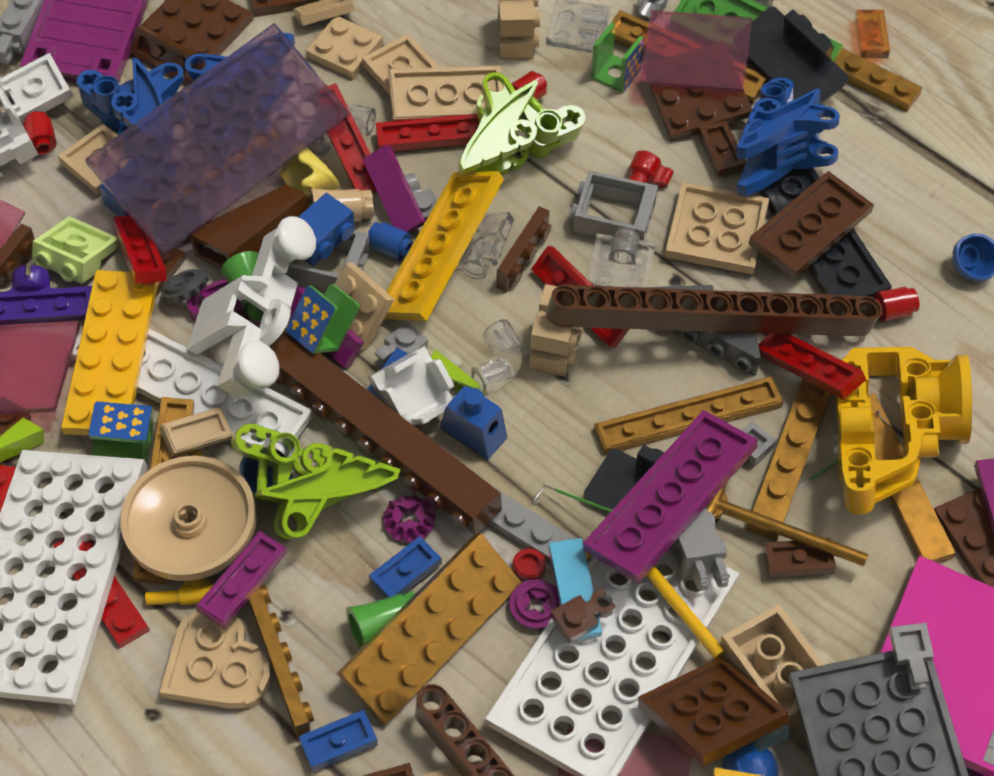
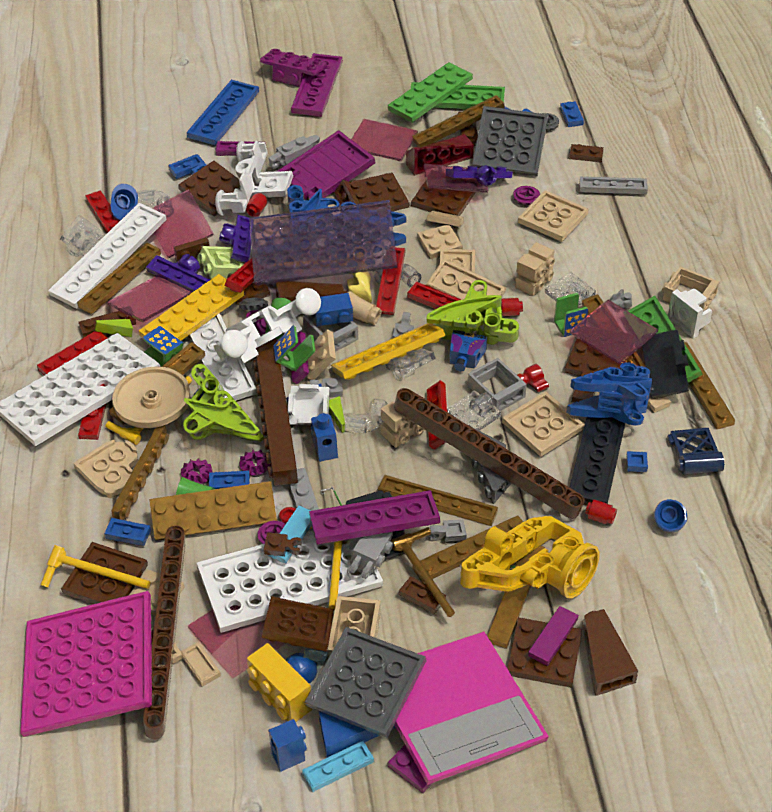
camera: 40 degrees right, 10 degrees down
tan tile [159,407,233,457] -> none
magenta tile [196,531,287,629] -> none
magenta tile [363,144,426,233] -> none
blue brick [368,222,413,261] -> none
reddish brown plate [496,206,552,292] -> none
reddish brown plate [749,171,874,279] -> none
red plate [758,334,866,400] -> none
clear orange plate [855,9,890,58] -> none
light grey plate [889,623,934,691] -> none
none -> magenta gear [181,458,213,484]
none -> dark purple plate [219,215,254,262]
none -> blue torso [450,330,487,372]
none -> blue plate [626,451,648,472]
none -> dark blue piece [667,427,725,475]

